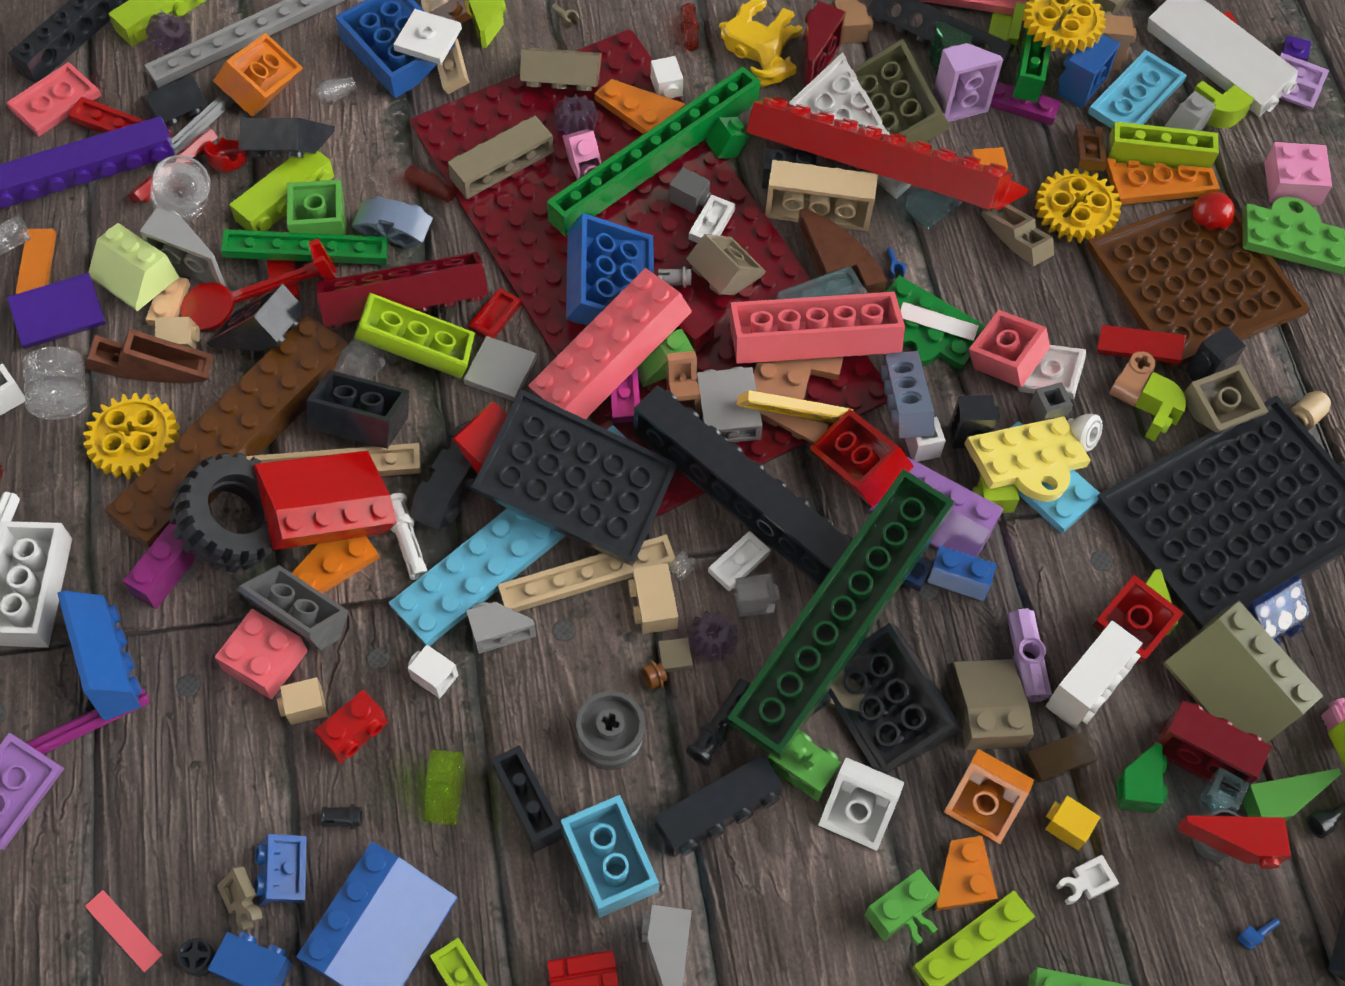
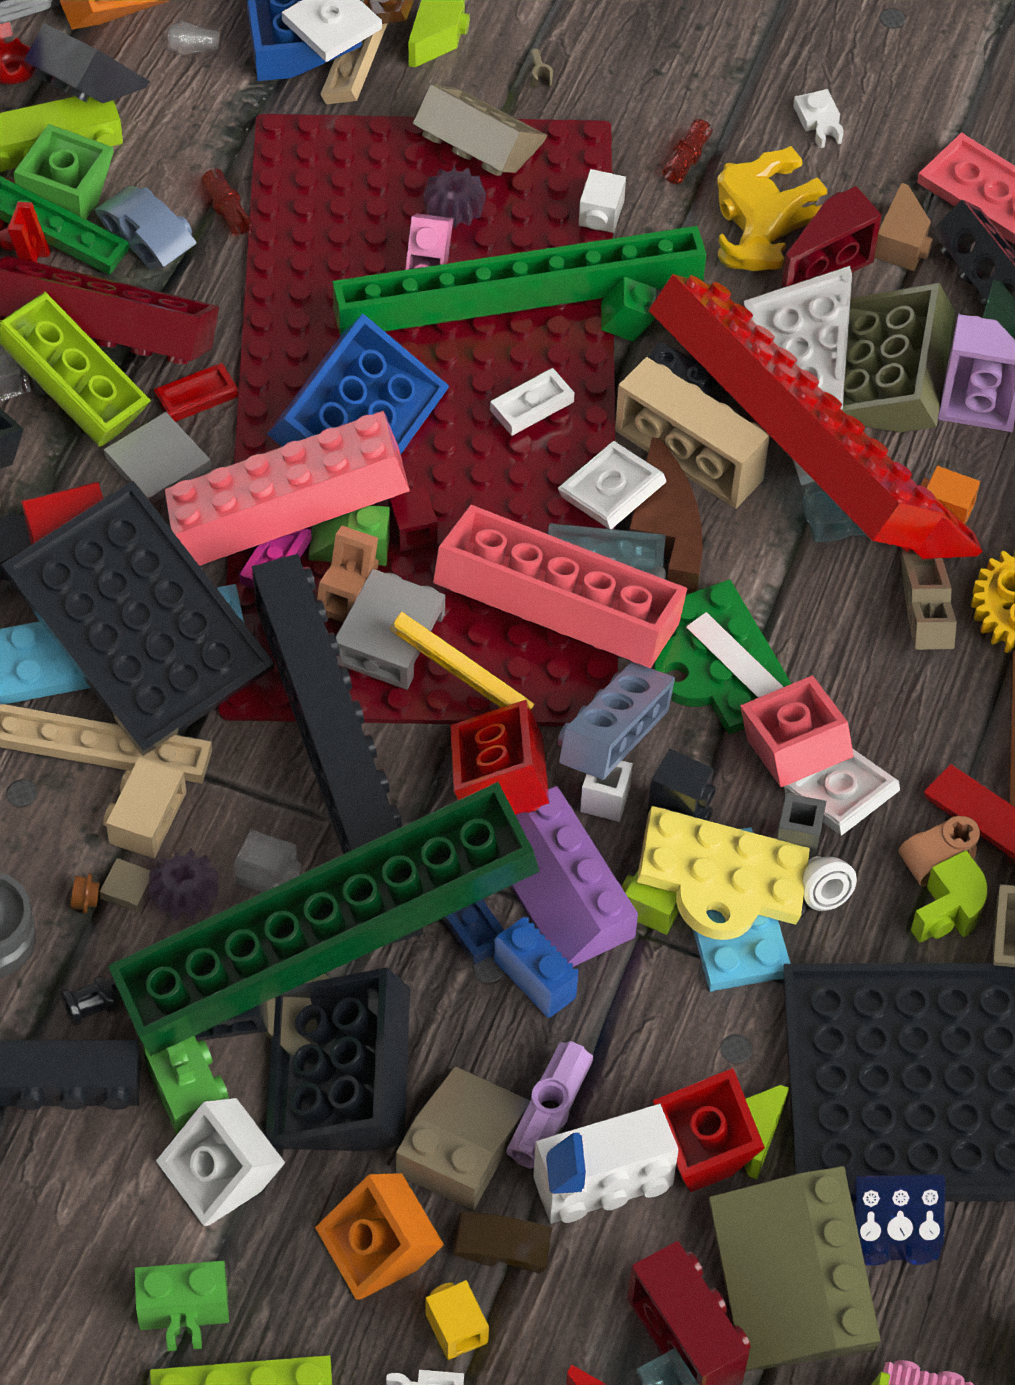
camera: 30 degrees right, 5 degrees down
dark tan brick [448,115,554,199] -> none
orange wing [595,79,685,134] -> none
light grey pin [658,266,692,288] -> none
dark grey brick [669,167,711,215] -> none
clear bush [669,551,696,581] -> none
dark tan slope [686,234,766,295] -> none
white plate [708,531,771,591] -> none
nougat wing [754,356,844,444] -> none
blue hand [887,248,906,279] -> none
orange wing [934,836,998,911] -> none
green slope [1117,743,1168,813] -> none
none -> blue slope [546,1132,586,1194]
none -> white plate [558,441,667,530]

